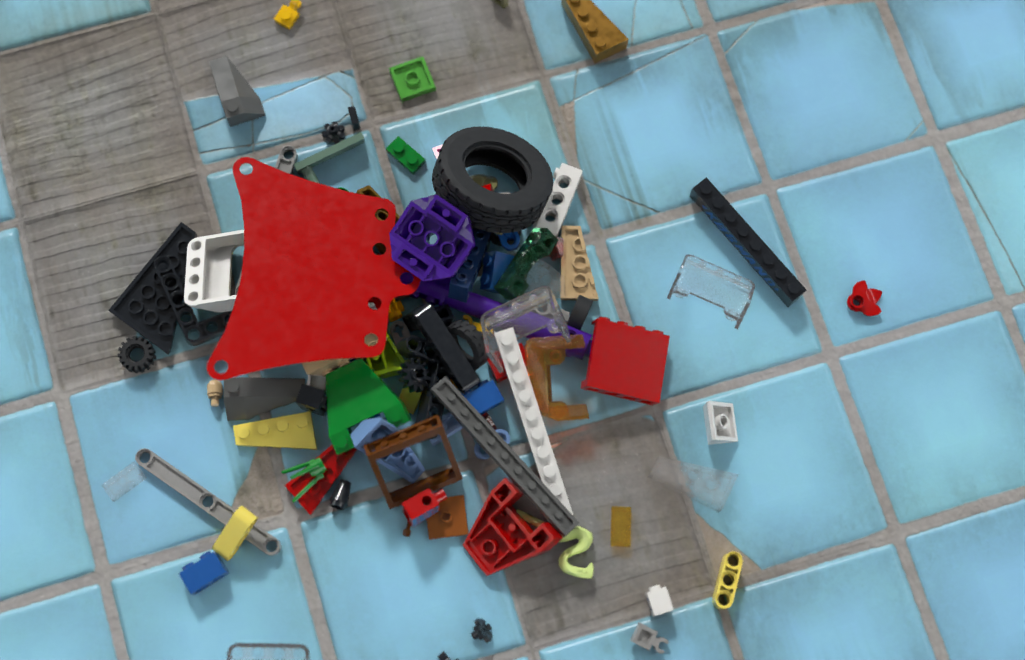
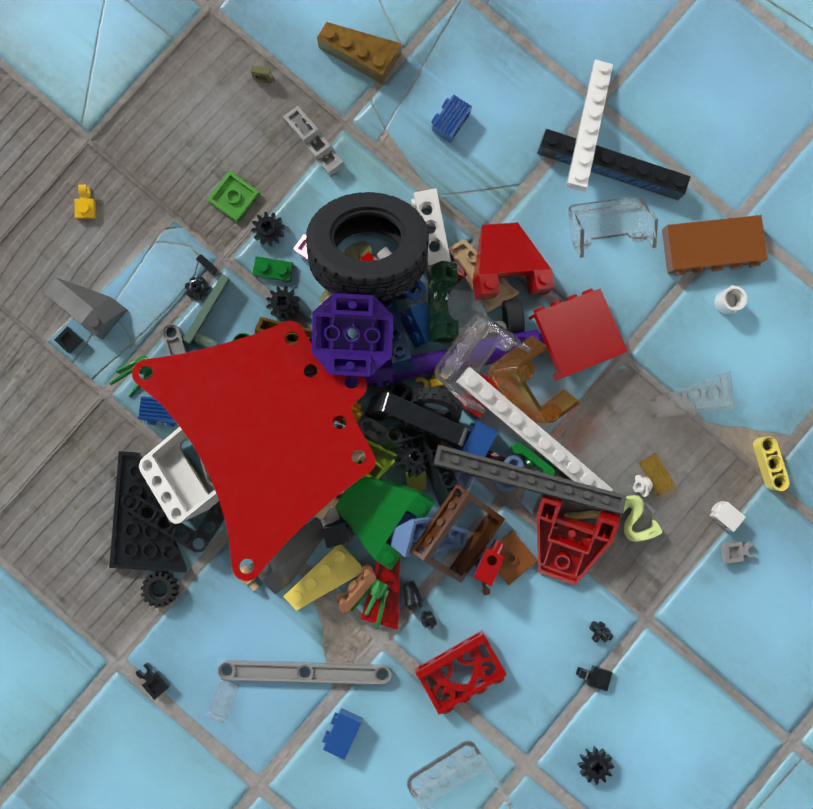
camera: 35 degrees left, 10 degrees up
light yellow beam [212,506,258,561] -> none
white slope [703,401,738,445] -> none
red plate [847,280,882,316] -> none
none -> black plate [54,326,83,354]
none -> green plant [109,355,153,397]
none -> black plate [136,662,171,700]
none -> blue brick [138,396,177,427]
none -> black gear [251,212,285,247]
none -> black gear [266,286,300,320]
none -> light grey slope [283,106,345,177]
none -> nougat plate [336,564,376,613]
none -> red fence [415,630,507,715]
none -> black plate [420,611,437,630]
none -> blue brick [431,94,472,143]
none -> red wedge [472,222,555,300]
none -> green plate [510,442,555,476]
none -> white plate [566,60,613,192]
none -> white plate [633,475,652,497]
none -> dark orange brick [662,215,768,276]
none -> white piece [715,285,747,314]

